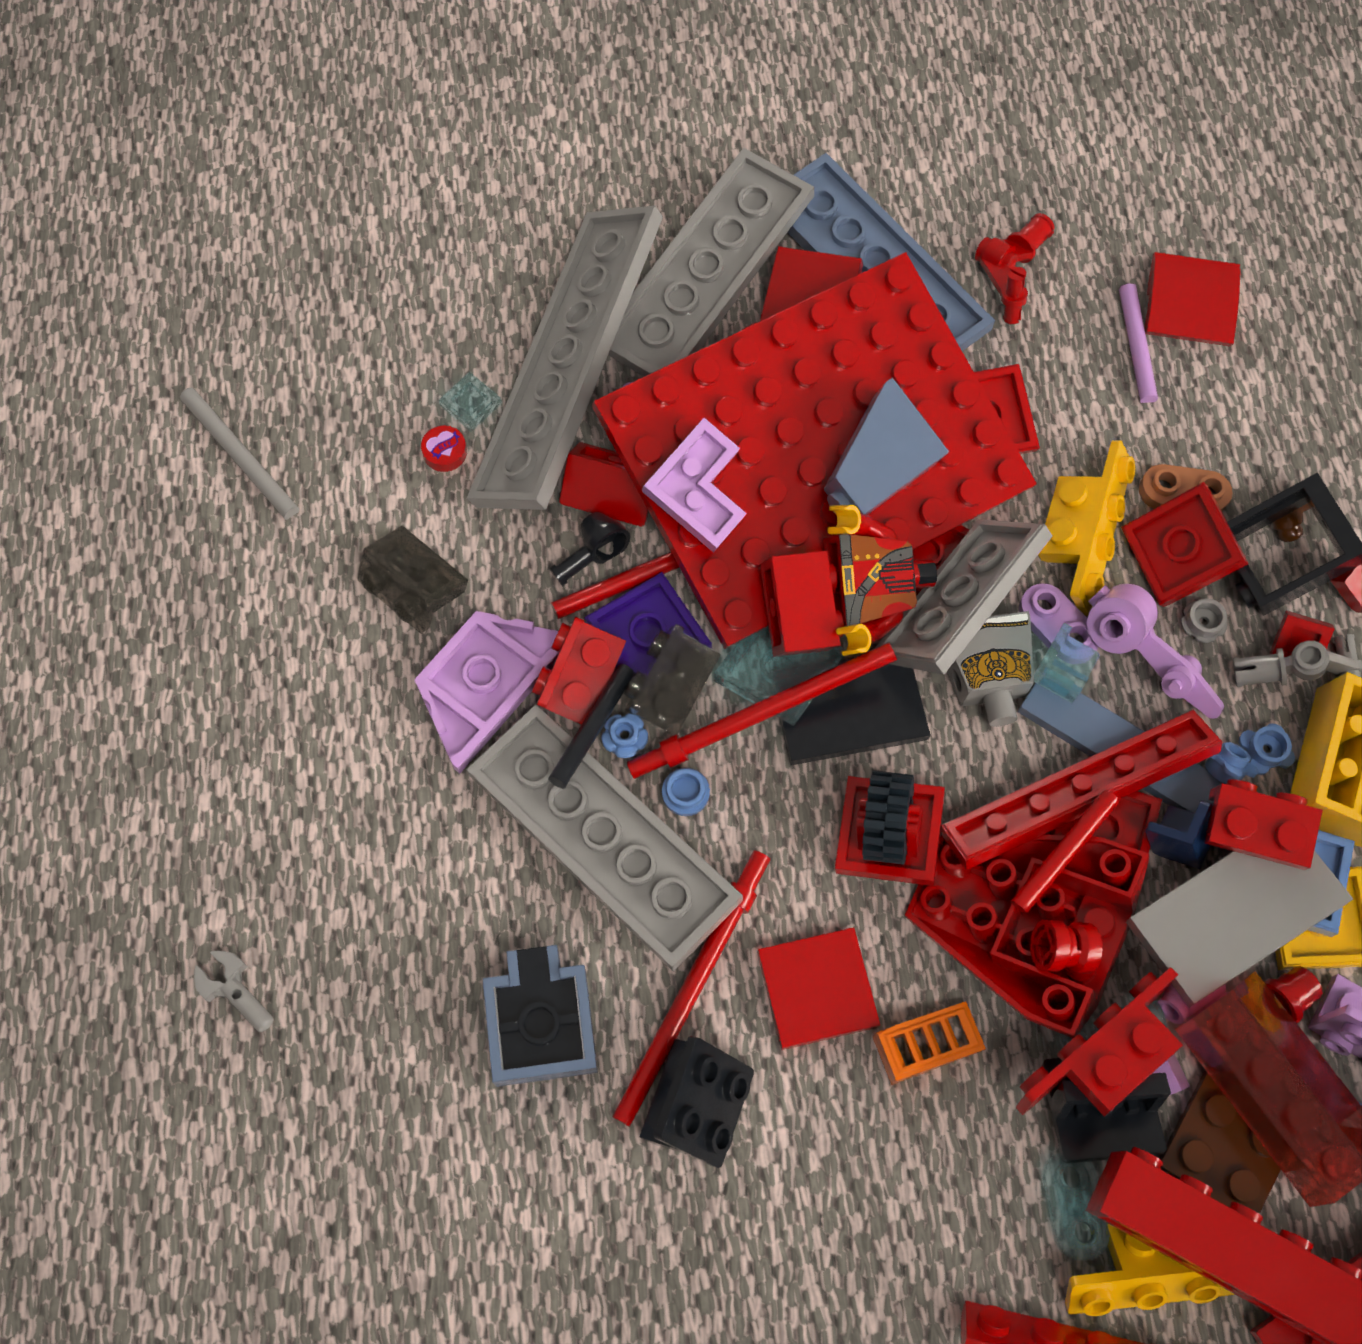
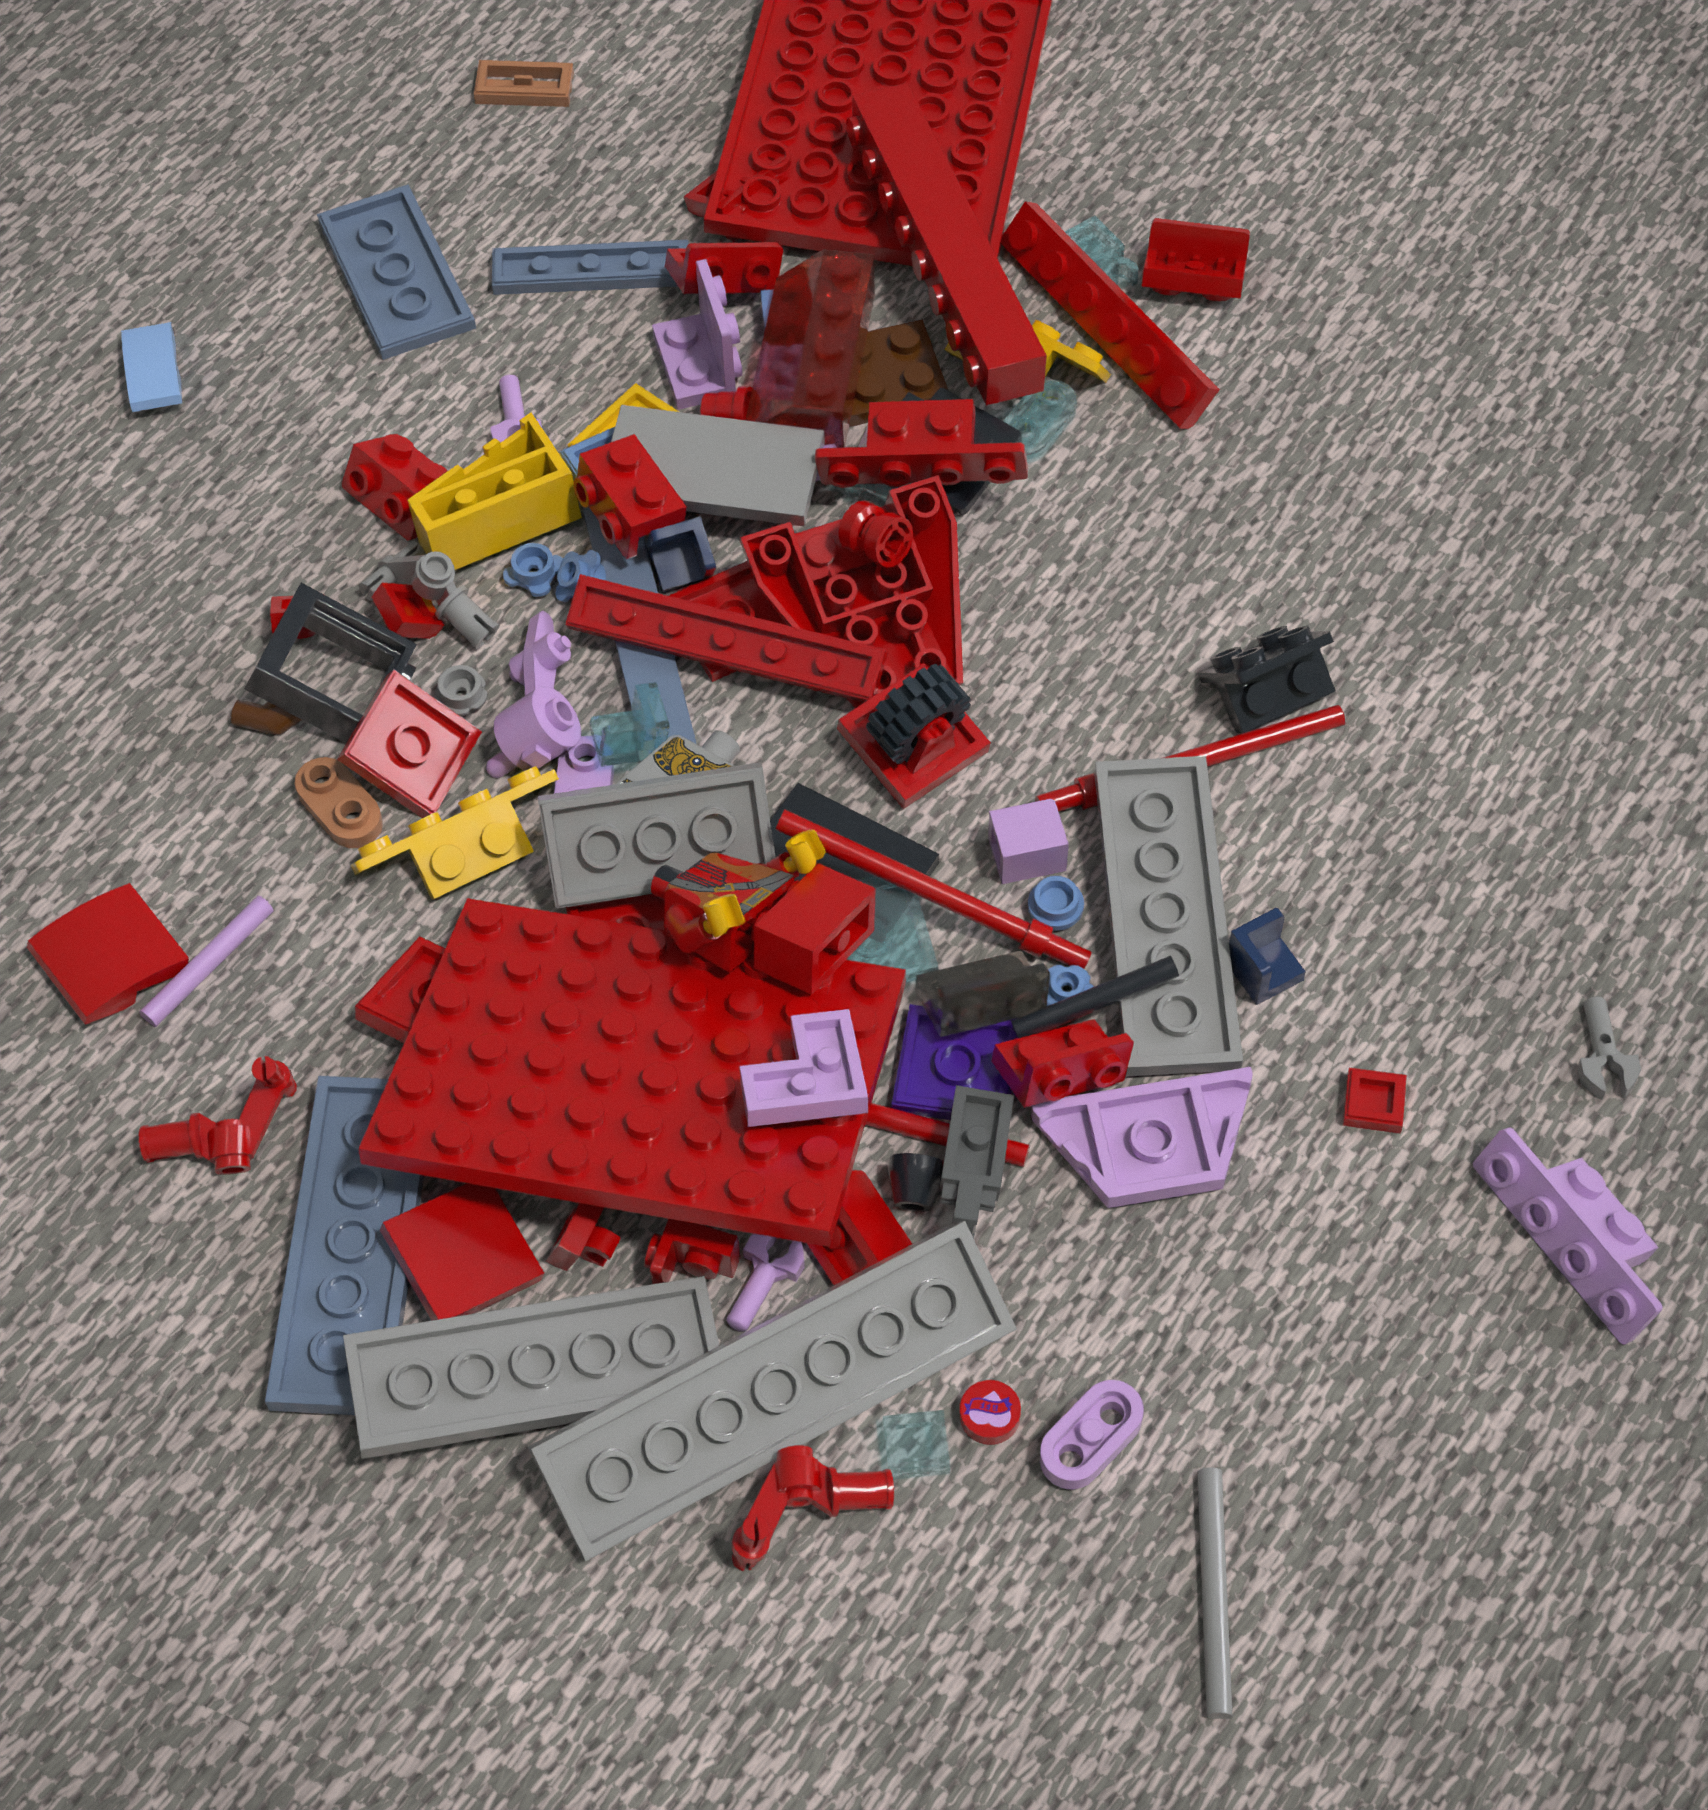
camera: 135 degrees left, 10 degrees down
clear smoke bracket [357,525,468,633] -> none
piece [483,945,598,1087] -> none
red tile [757,927,880,1050] -> none
sand blue slope [824,377,949,515] -> none
orange slope [873,1001,986,1085] -> none
red bar [1011,789,1120,914] -> none
none -> red pin [731,1445,894,1571]
none -> dark grey hinge [939,1085,1014,1239]
none -> lavender panel [988,799,1068,884]
none -> lavender plate [1040,1380,1144,1489]
none -> dark blue panel [1229,908,1306,1005]
none -> red tile [1342,1067,1407,1134]
none -> lavender bracket [1473,1127,1663,1344]

